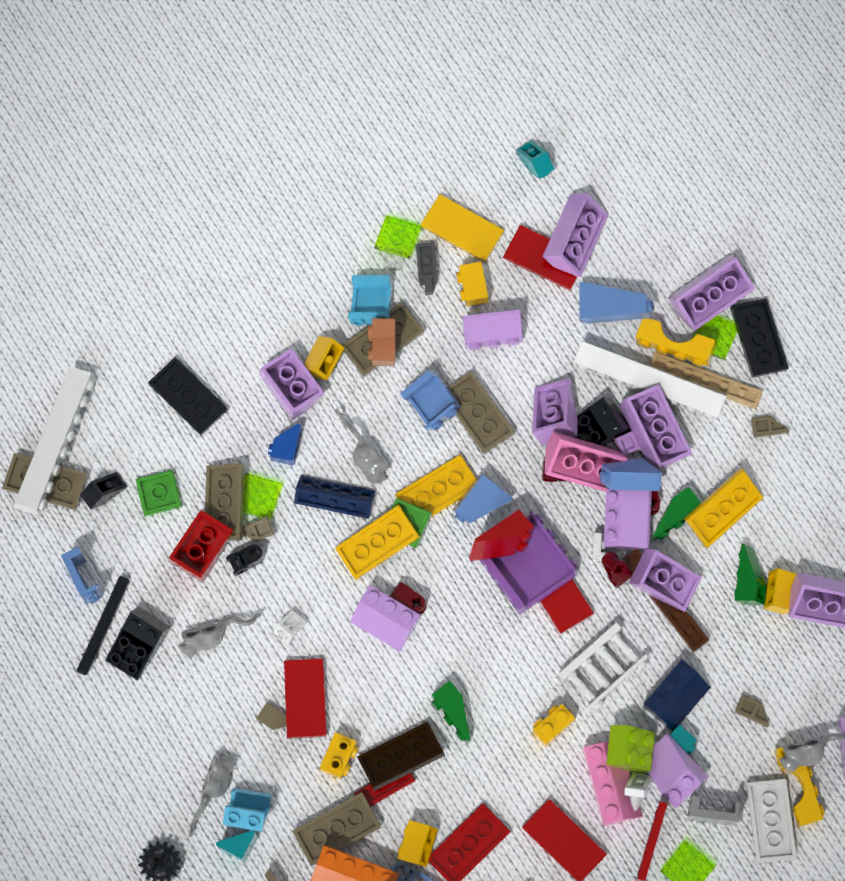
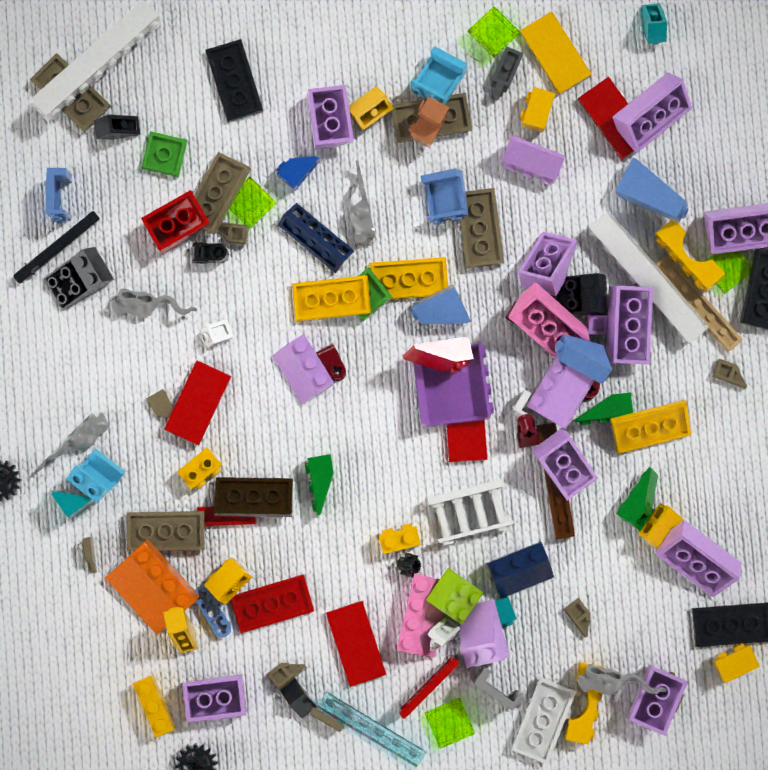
camera: 20 degrees right, 10 degrees up
none -> black gear [397,553,421,578]

